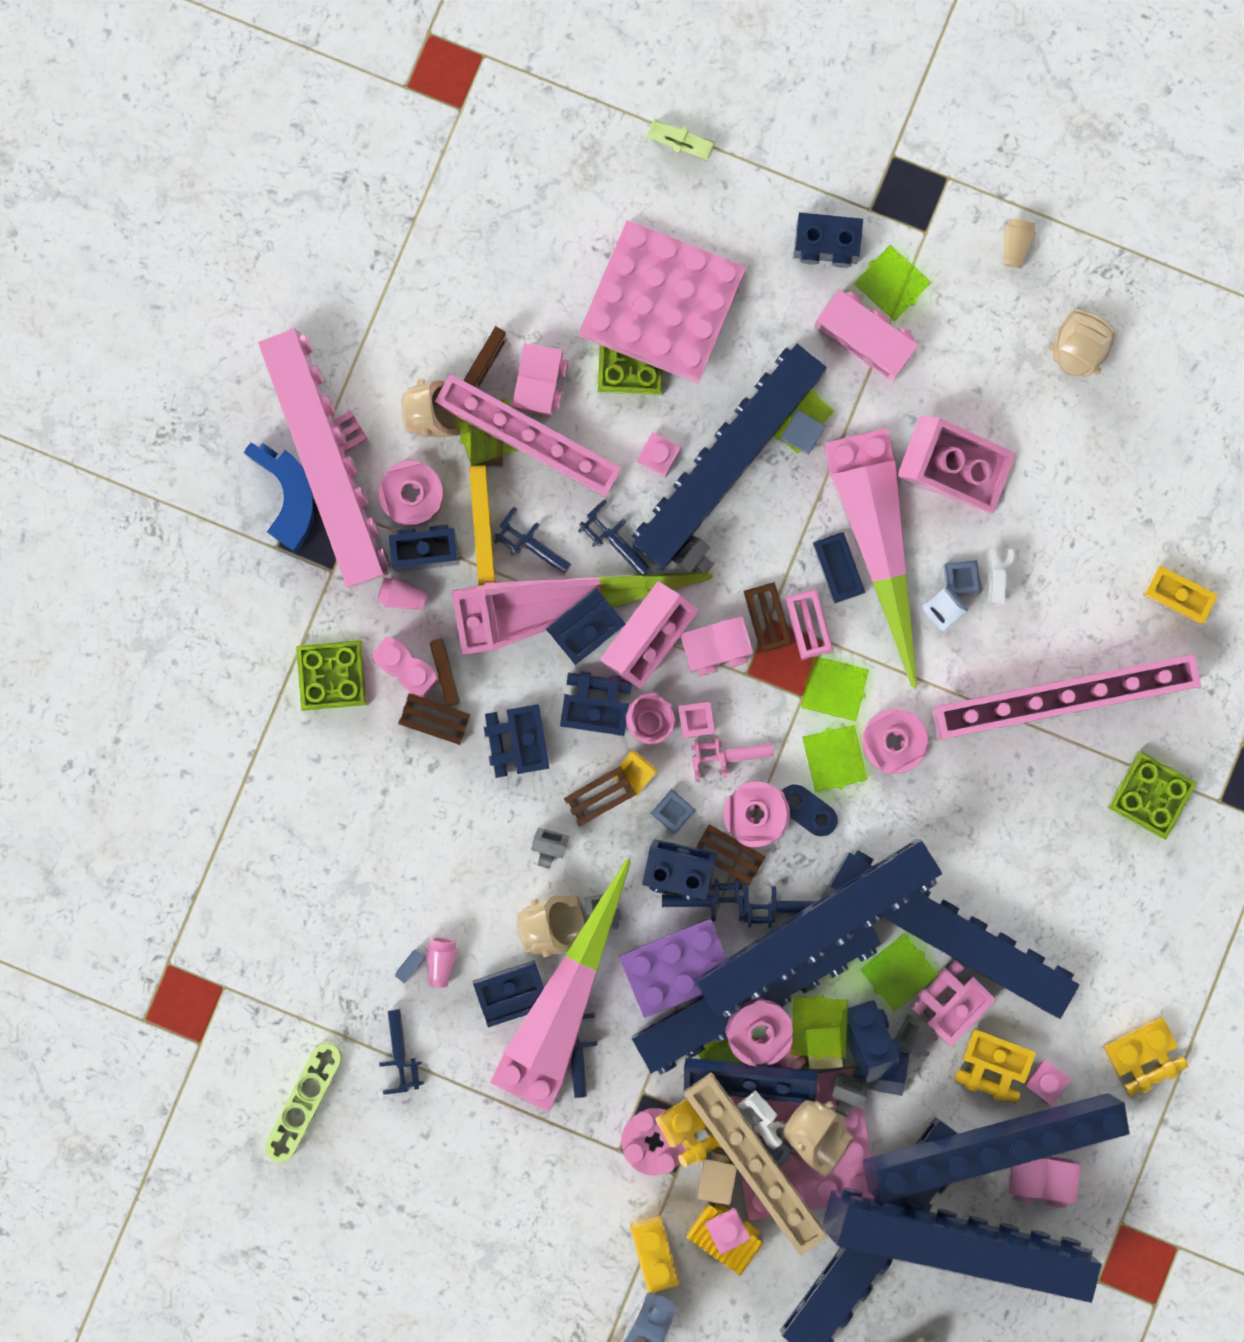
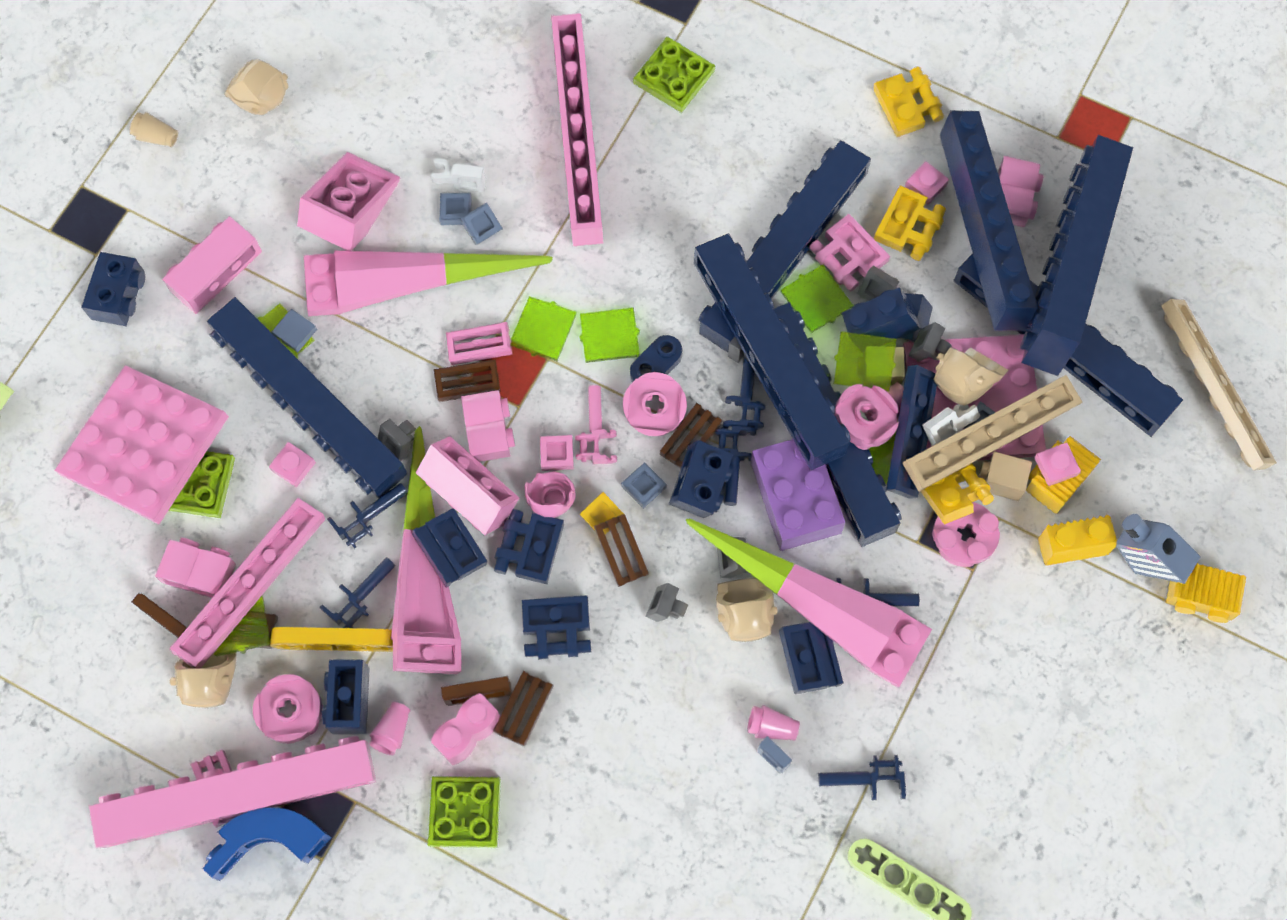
camera: 85 degrees left, 15 degrees down
dark blue tile [812,532,865,604] -> none
clear neon green piece [854,245,931,321] -> none
bright pink plate [862,709,928,774] -> none
yellow plate [1143,565,1218,625] -> none

